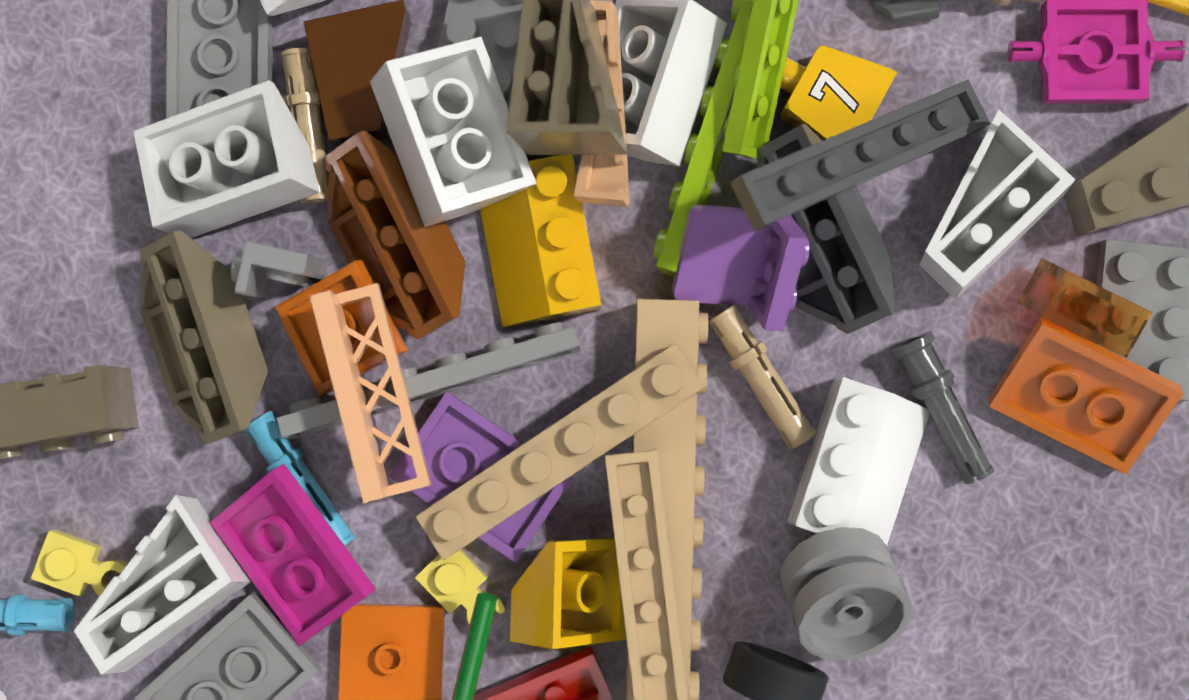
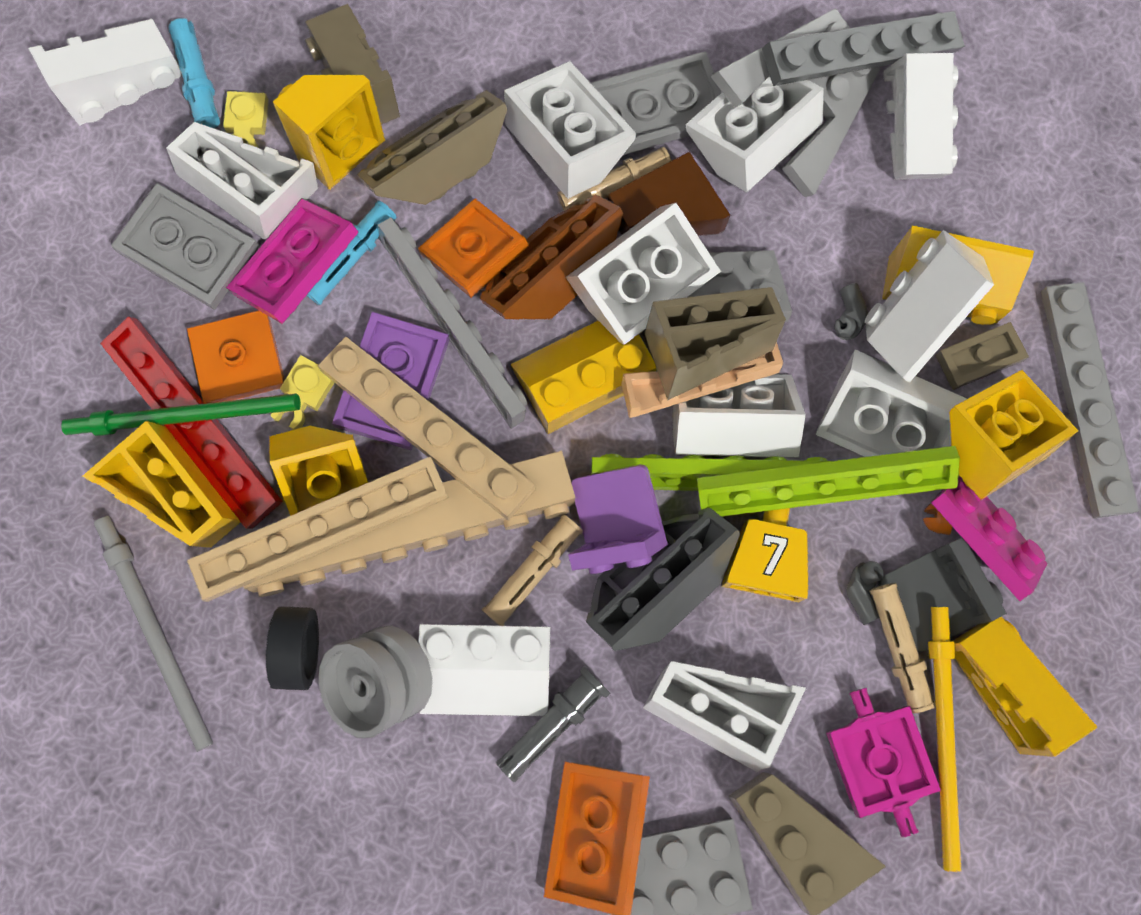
camera: 70 degrees right, 10 degrees down
light grey bracket [231,241,328,298] -> none
light nougat fence [310,283,432,503] -> none
dark grey plate [730,79,990,232] -> none
clear orange slope [1017,258,1153,358] -> none
none -> yellow slope [273,75,385,190]

